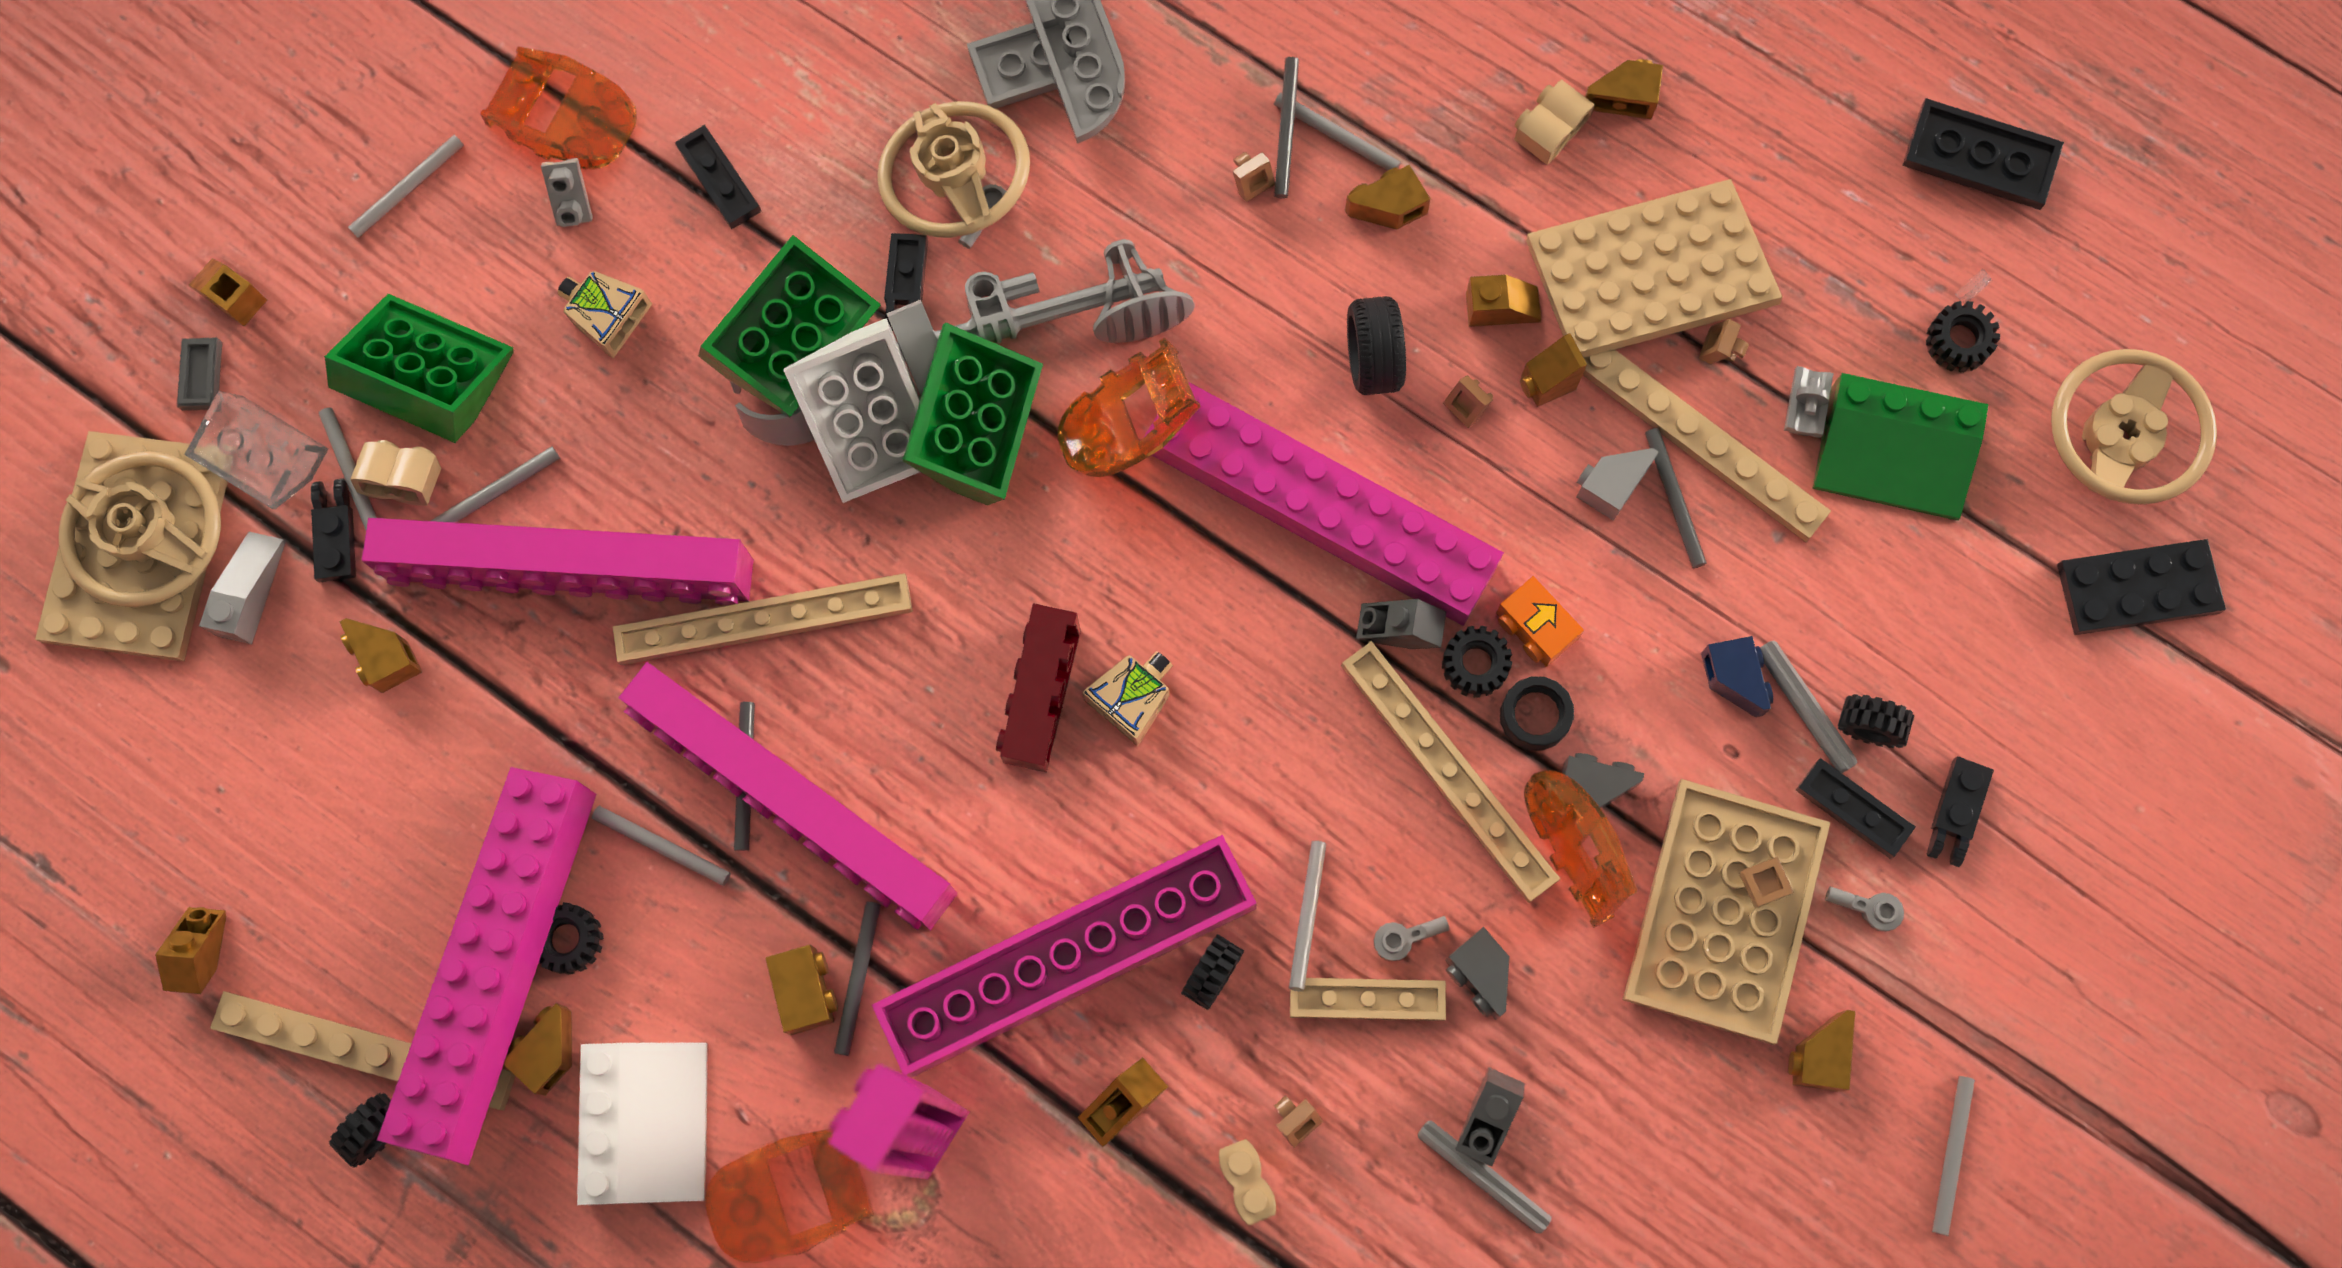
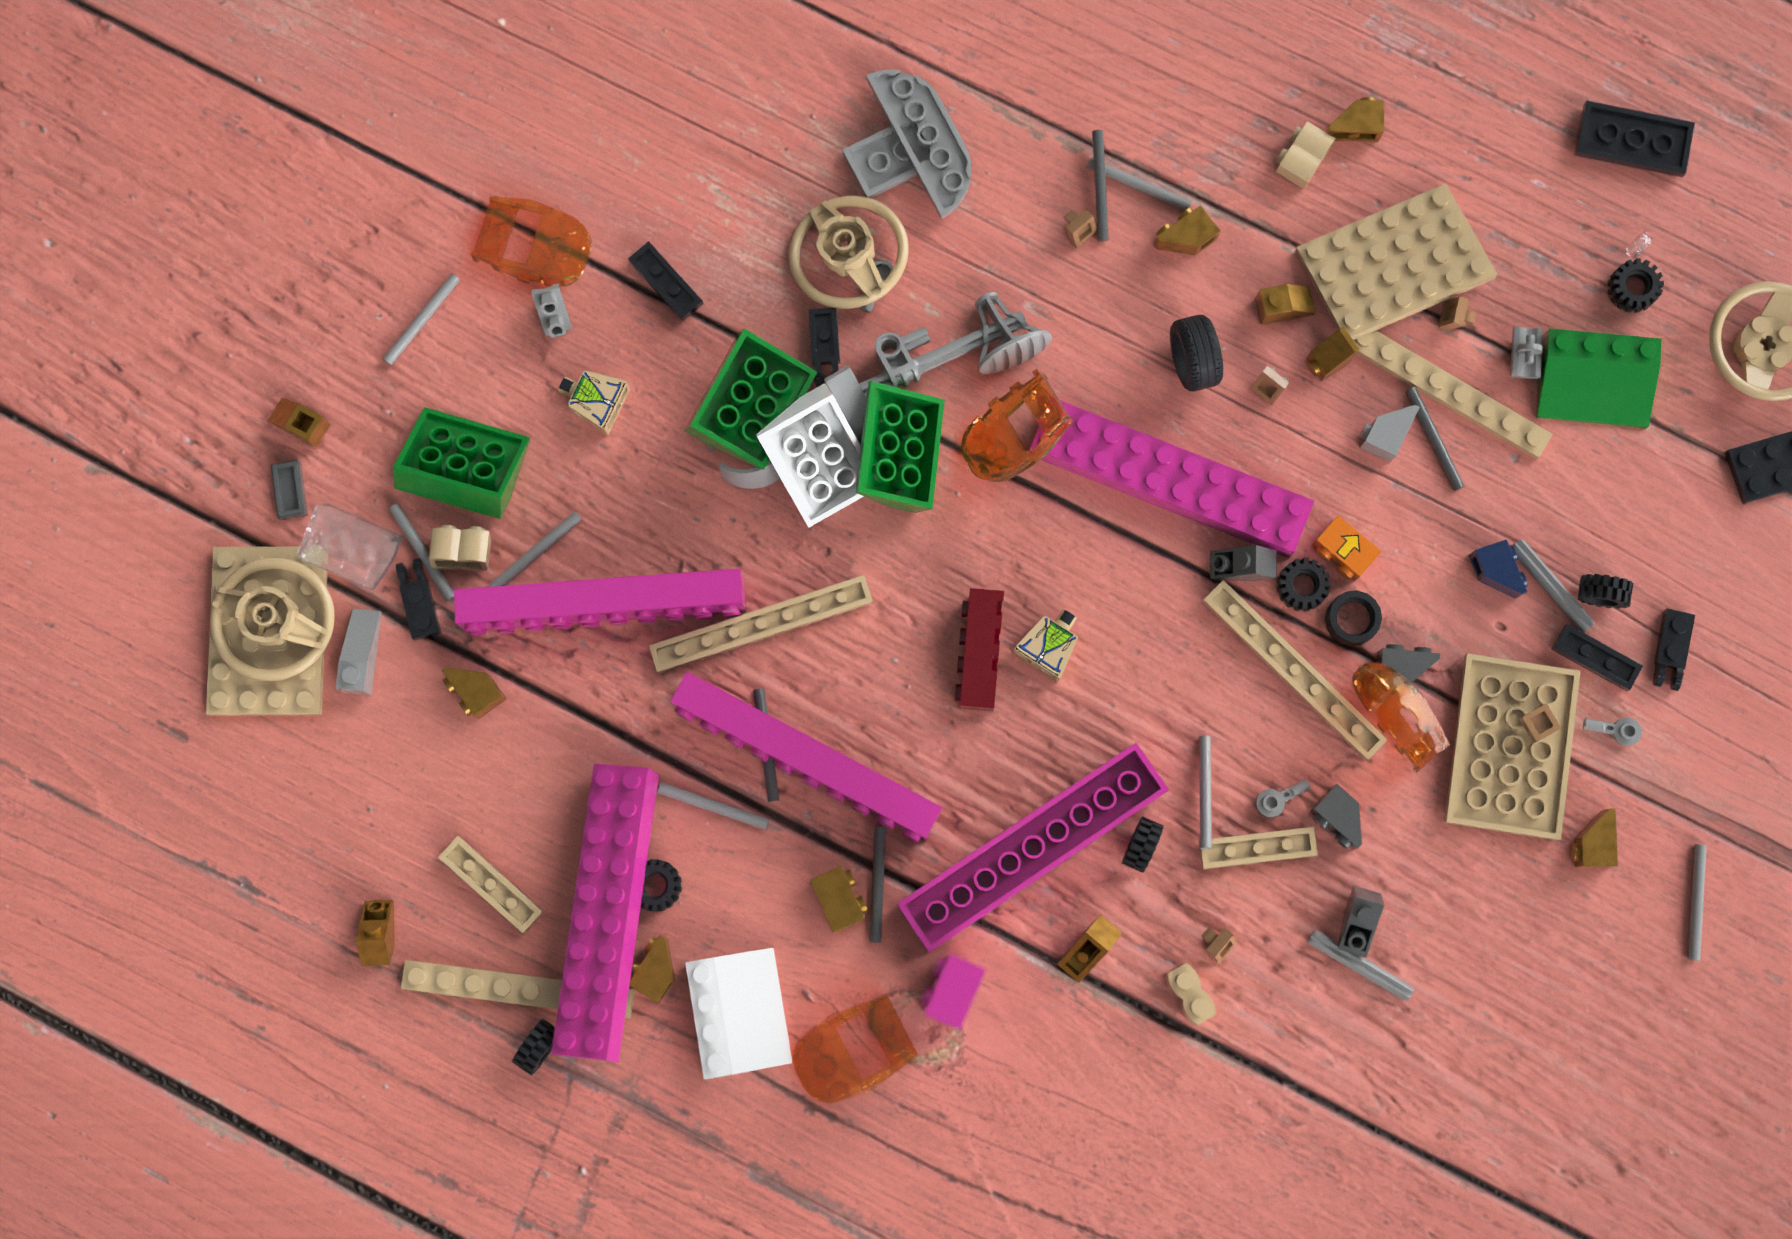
camera: 10 degrees left, 5 degrees up
none -> tan plate [438,836,544,934]

